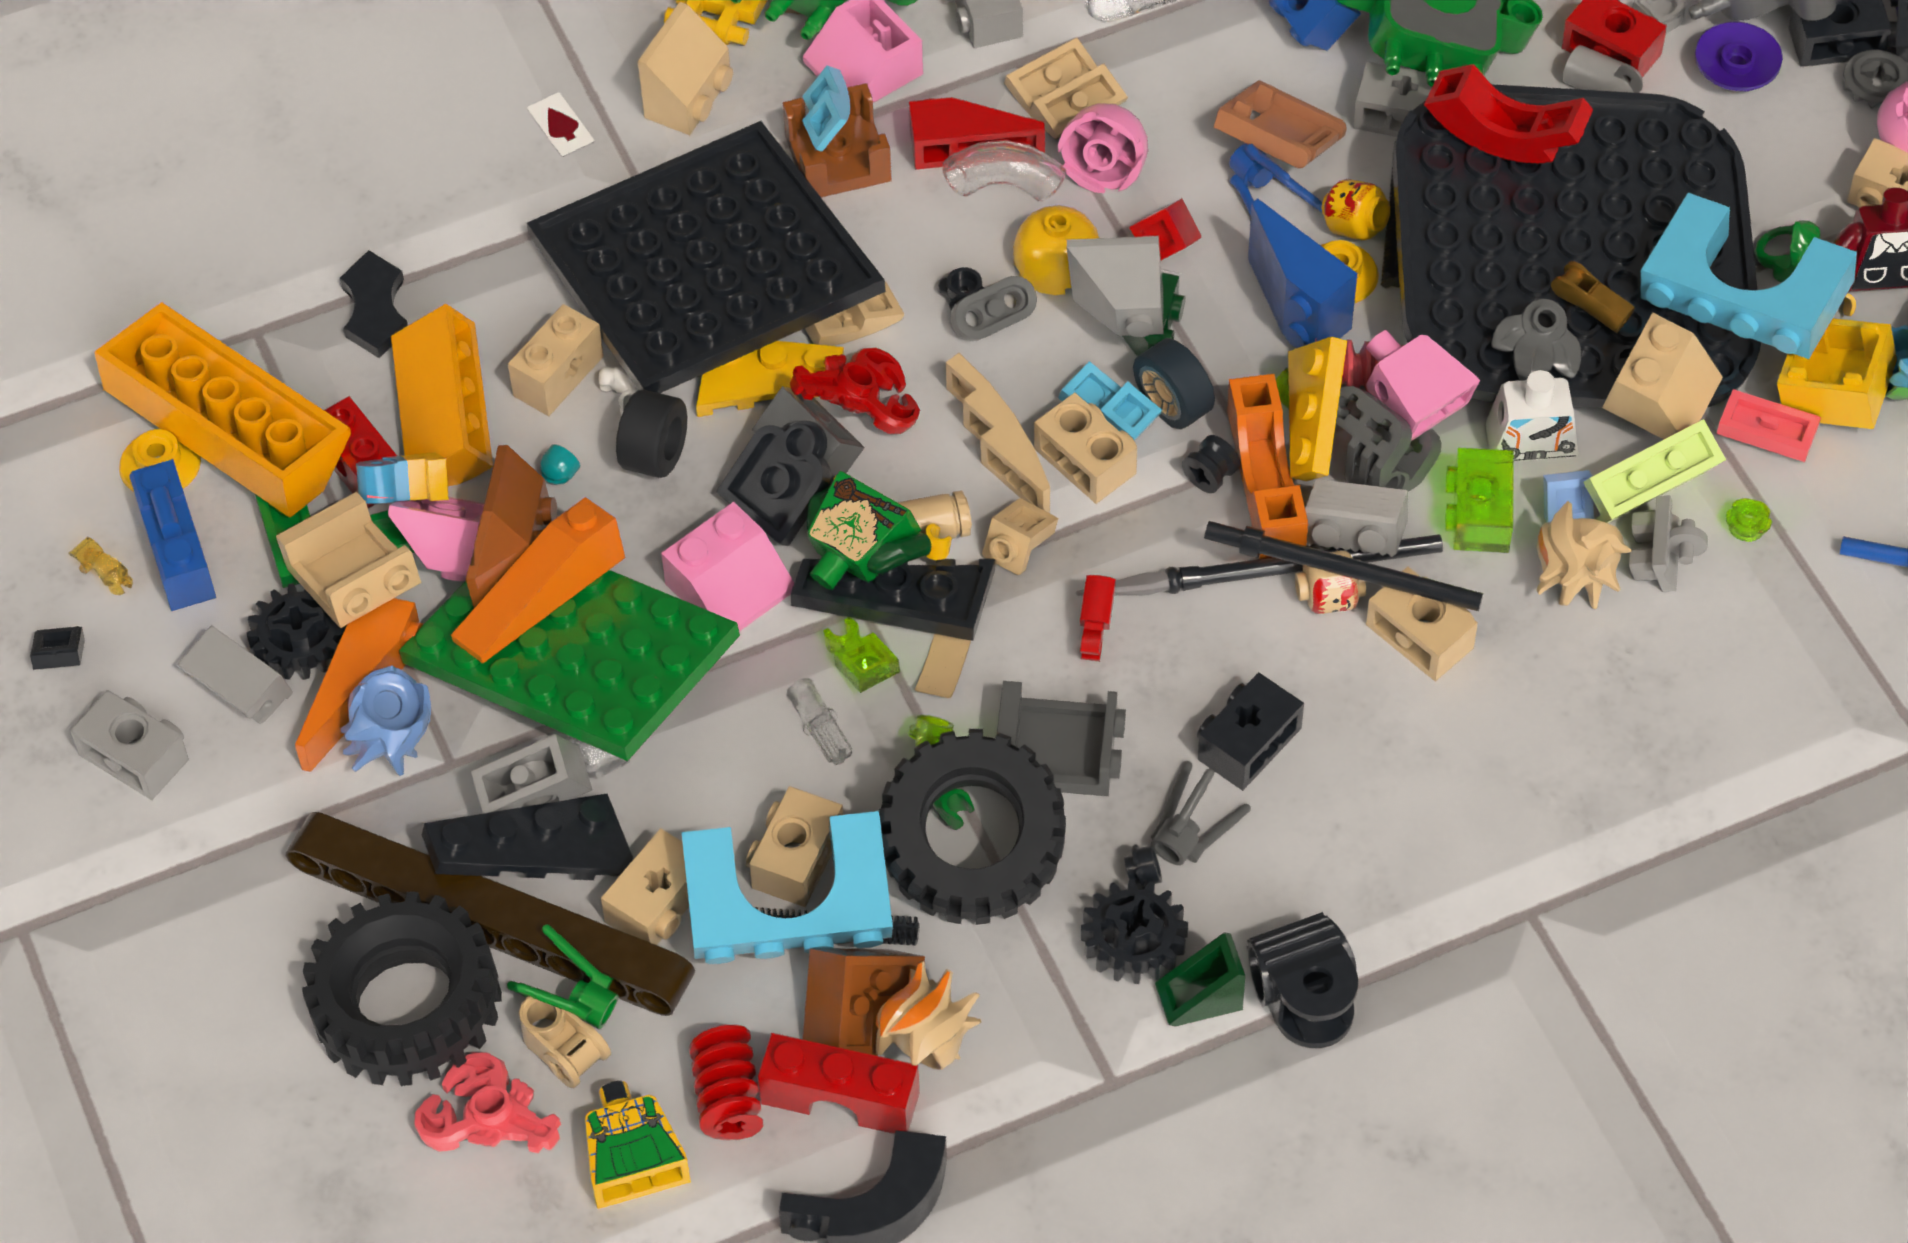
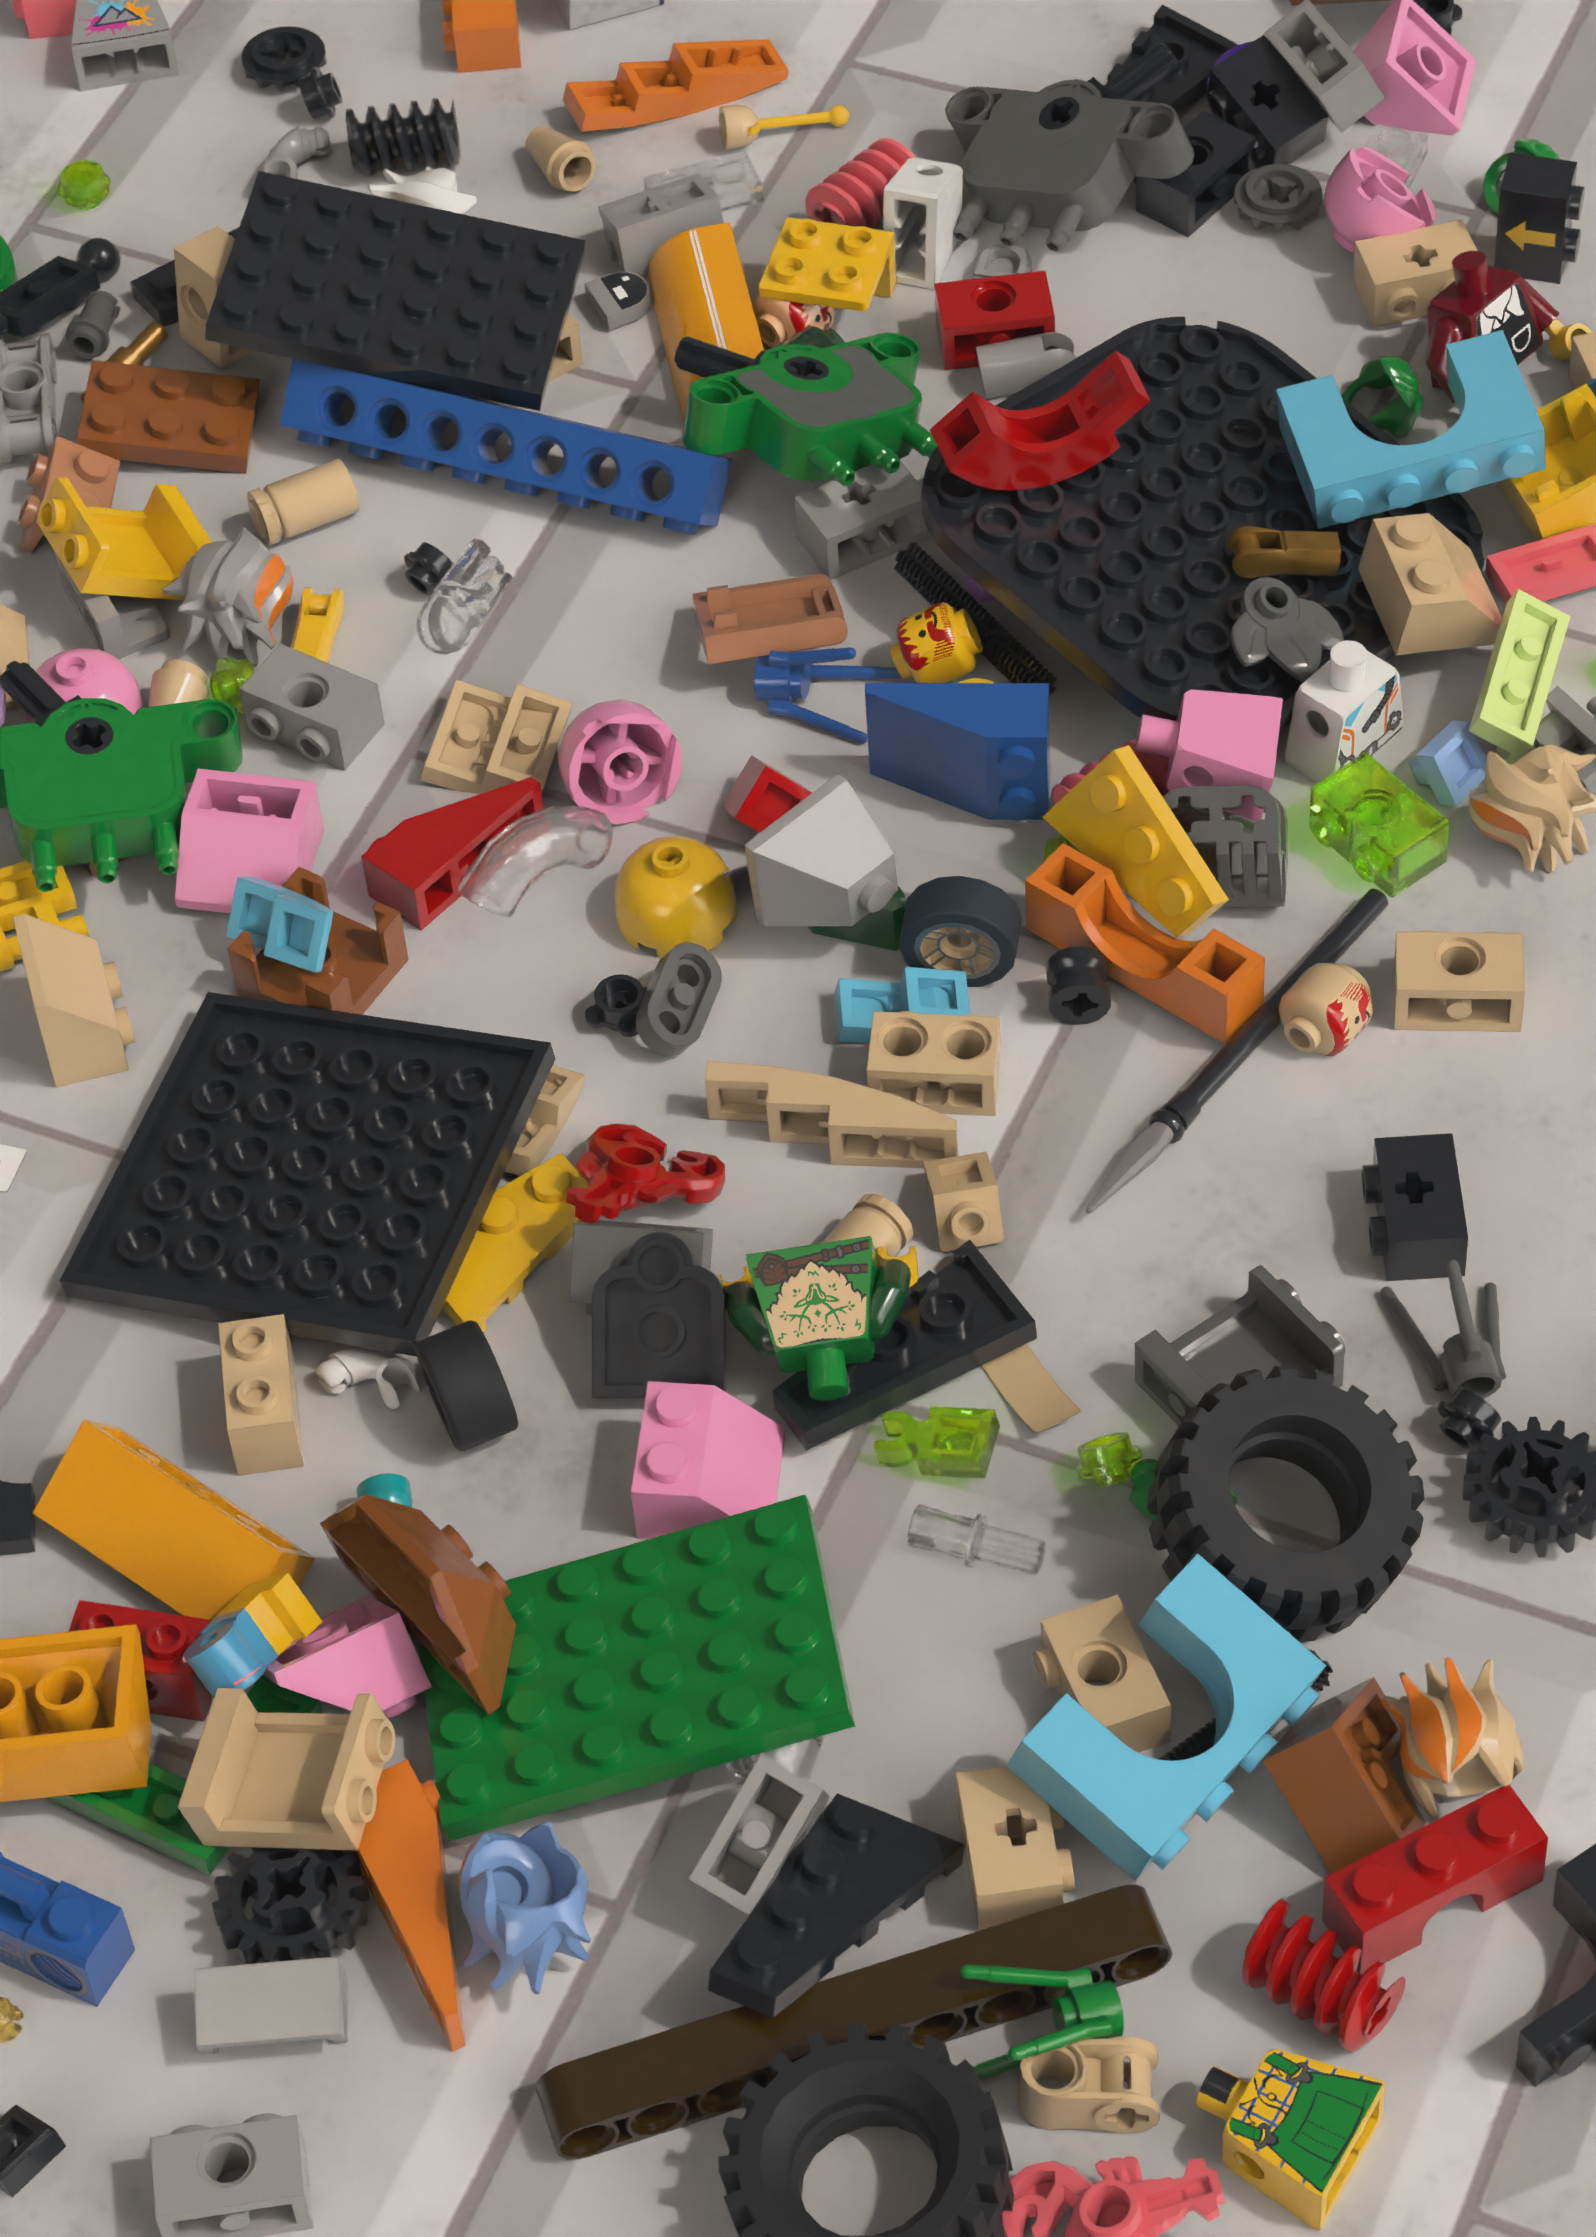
camera: 40 degrees left, 5 degrees down
orange slope [451,497,625,663] -> none
red bar [1080,575,1116,662] -> none
black bar [1204,521,1484,612] -> none
light grey brick [1305,479,1408,557] -> none
dark purple dish [1695,22,1783,91] -> none

